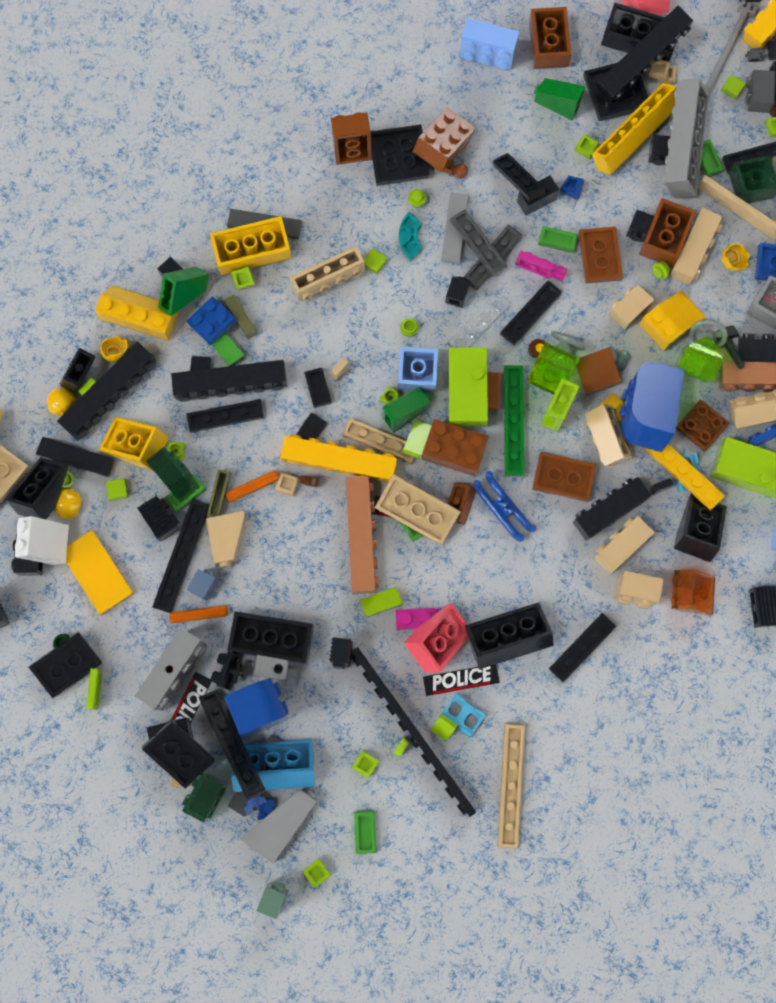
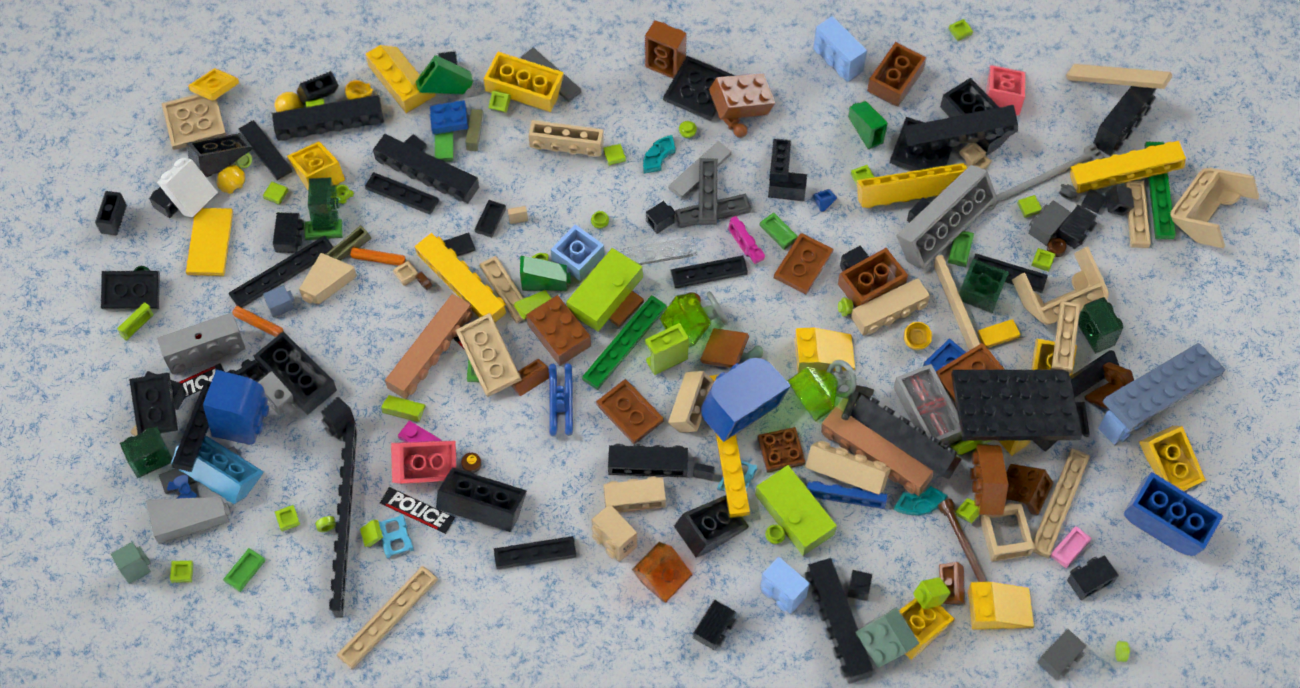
camera: 35 degrees right, 15 degrees down
tan brick [609,285,654,330] -> none
none -> reddish brown tile [461,452,481,473]
none -> lime plate [765,524,785,544]

